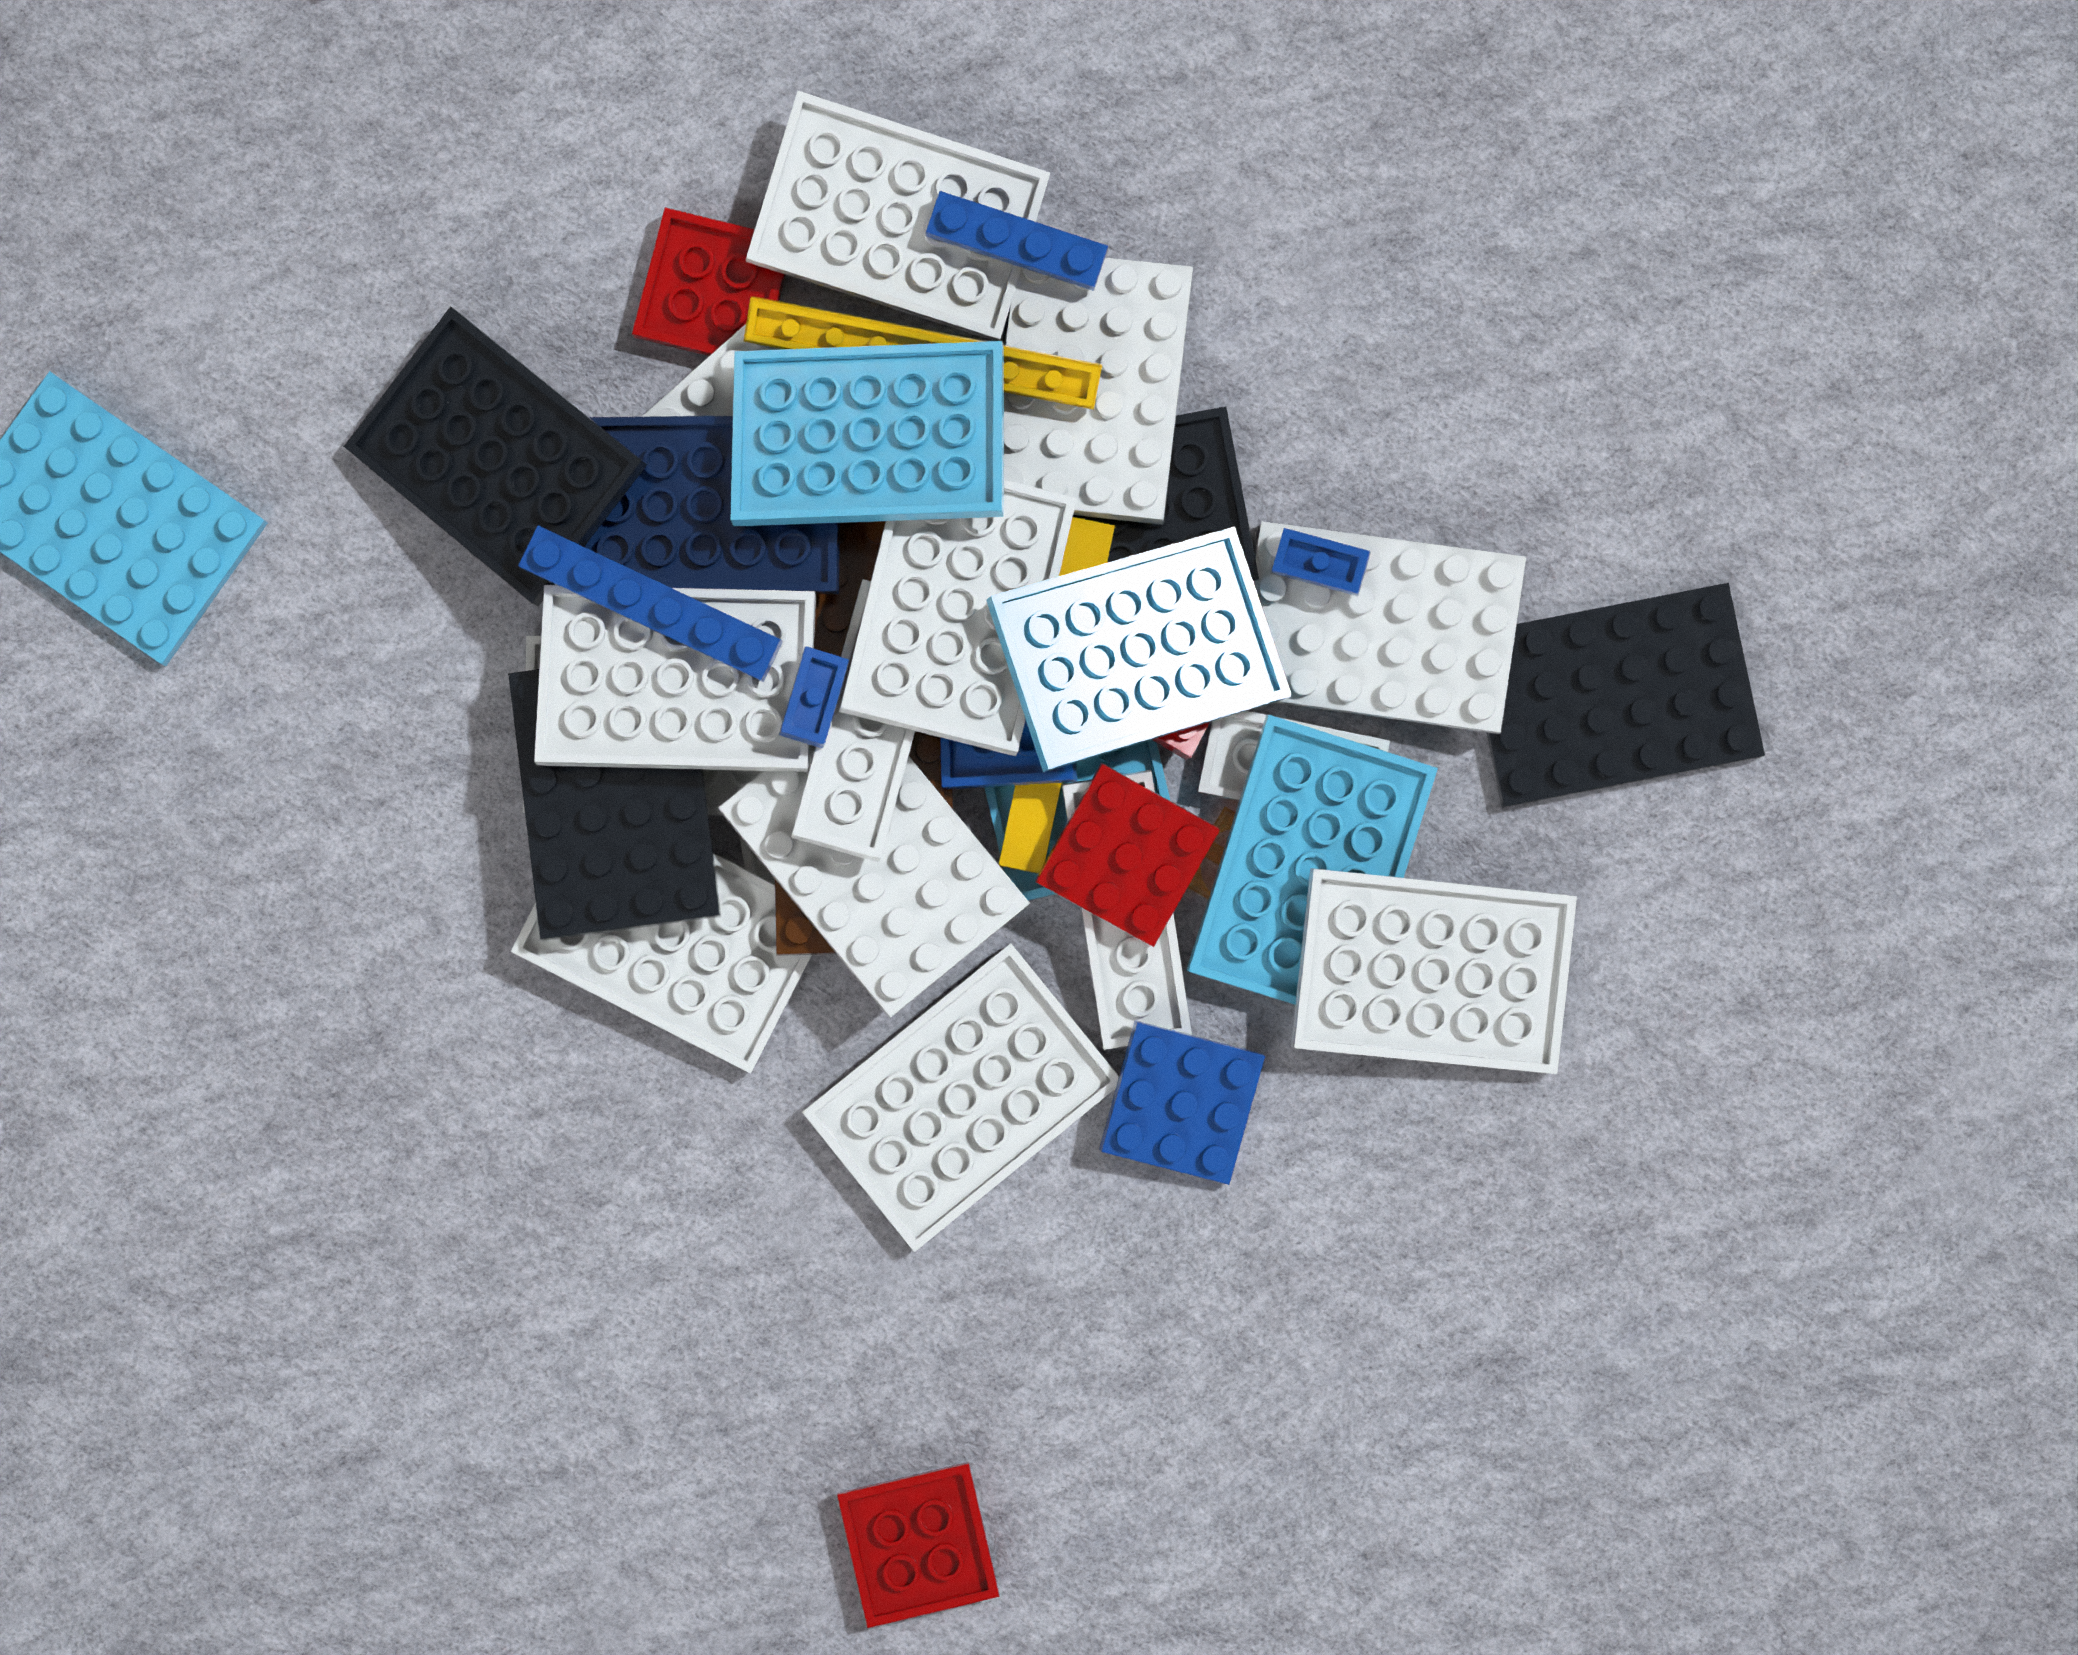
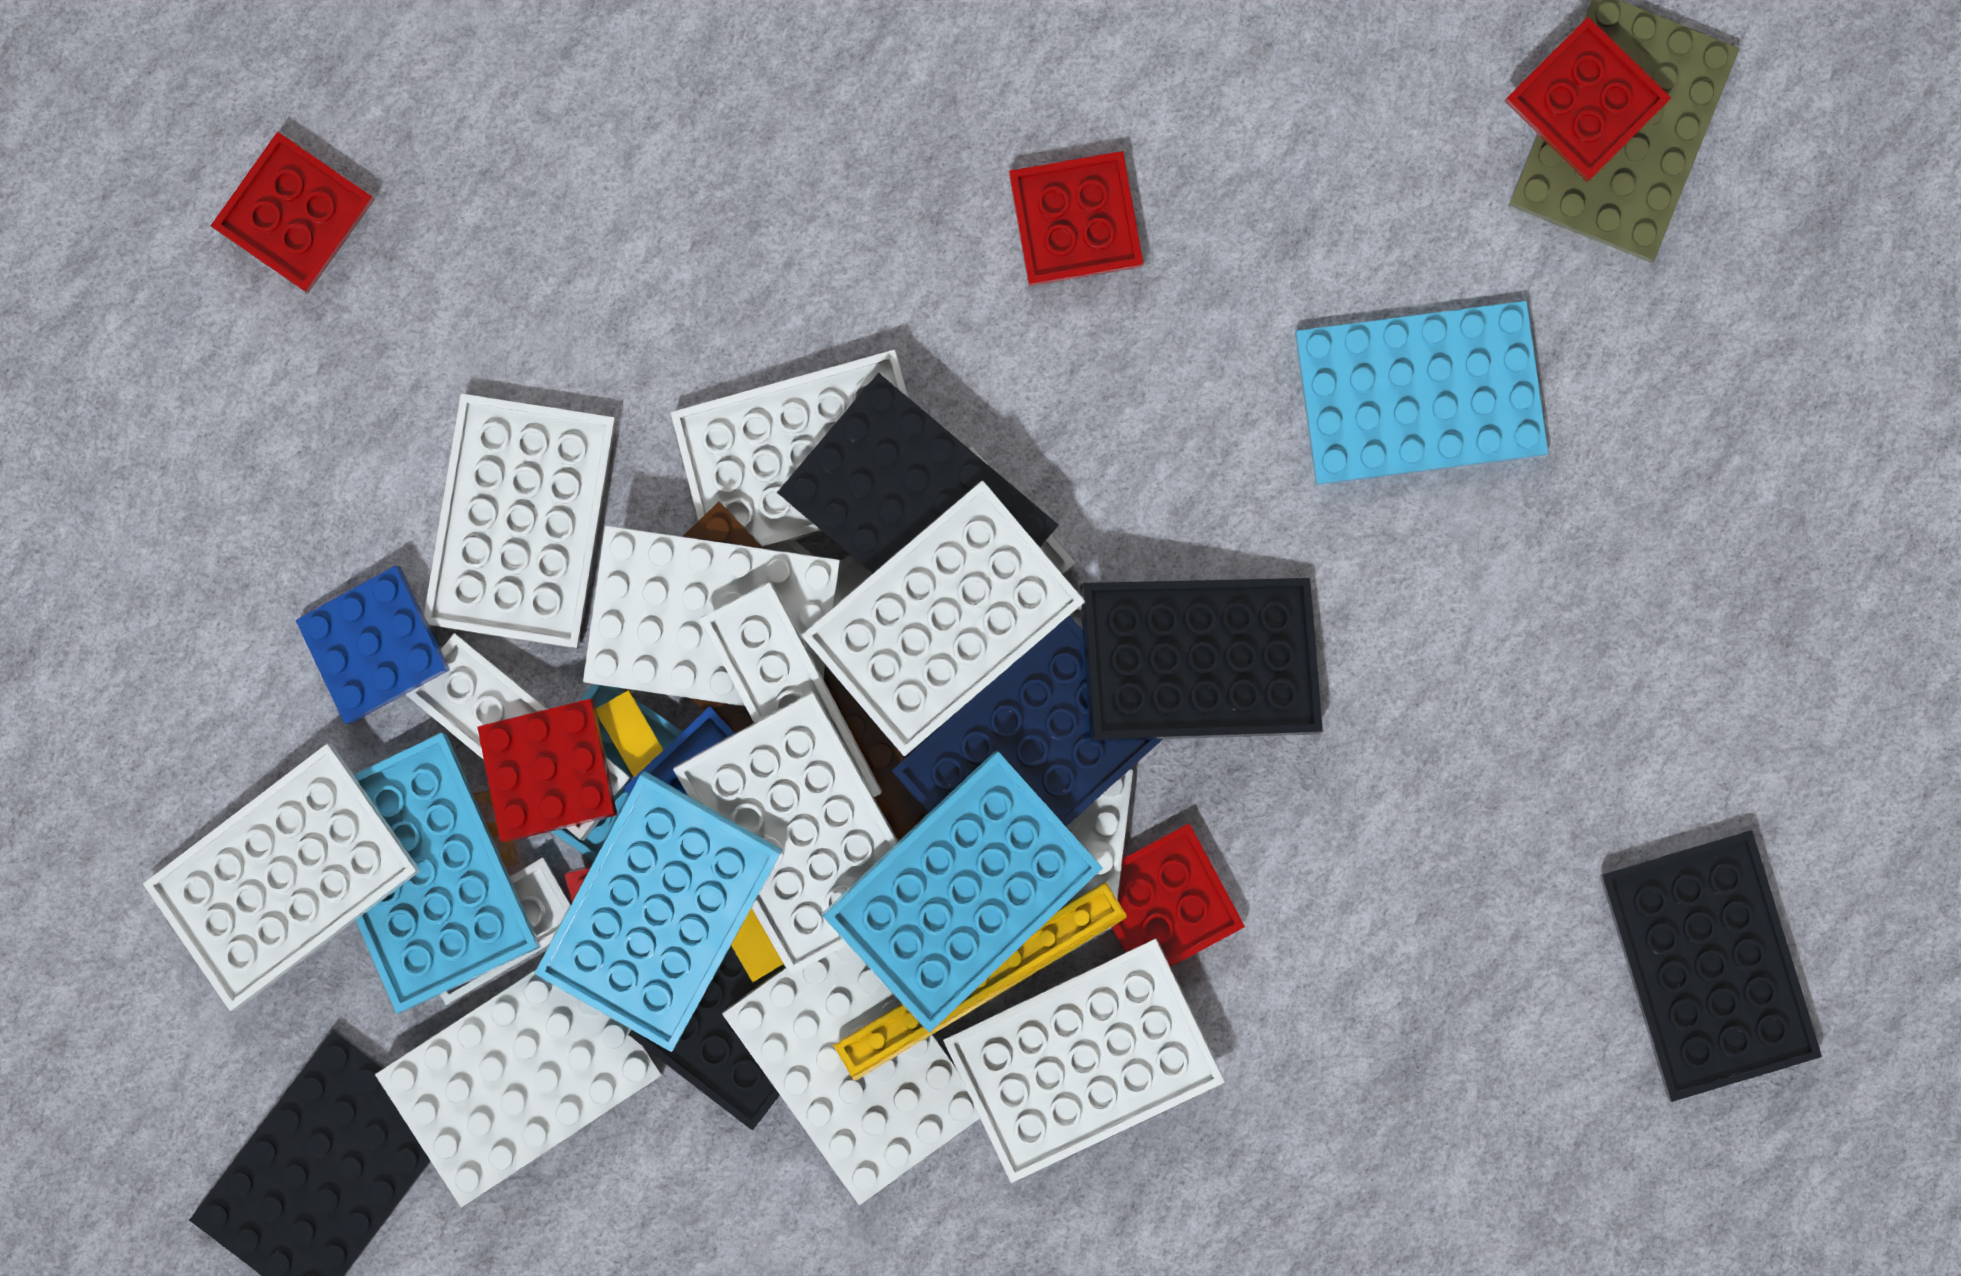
camera: 135 degrees right, 0 degrees up
blue plate [518,526,783,682] -> none
blue plate [779,646,849,748] -> none
blue plate [926,191,1108,291] -> none
blue plate [1272,528,1371,596] -> none
none -> red plate [1009,151,1144,287]

